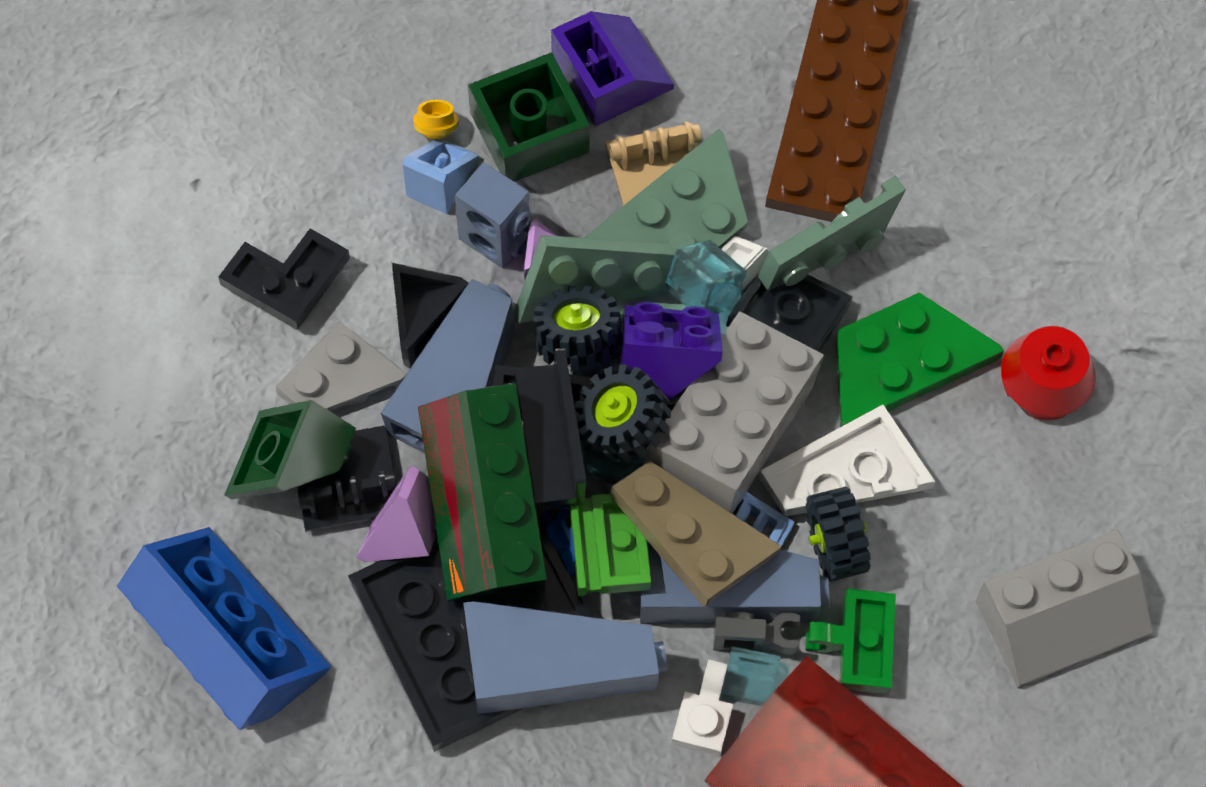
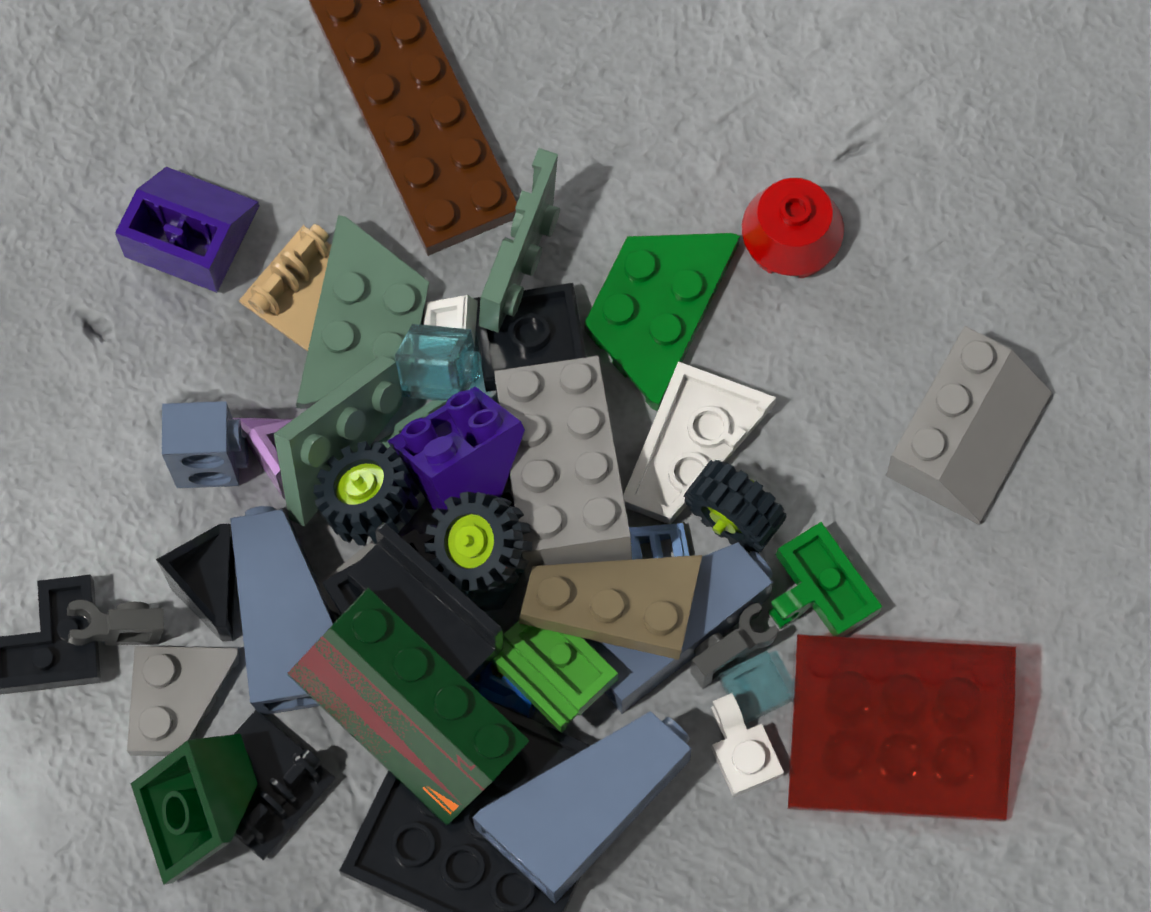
camera: 35 degrees left, 5 degrees up
lavender slope [356,466,437,562] -> none
light blue slope [402,139,479,214] -> none
yellow plate [413,100,459,139] -> none
dark green brick [468,52,590,182] -> none
none -> dark grey plate [67,600,164,645]

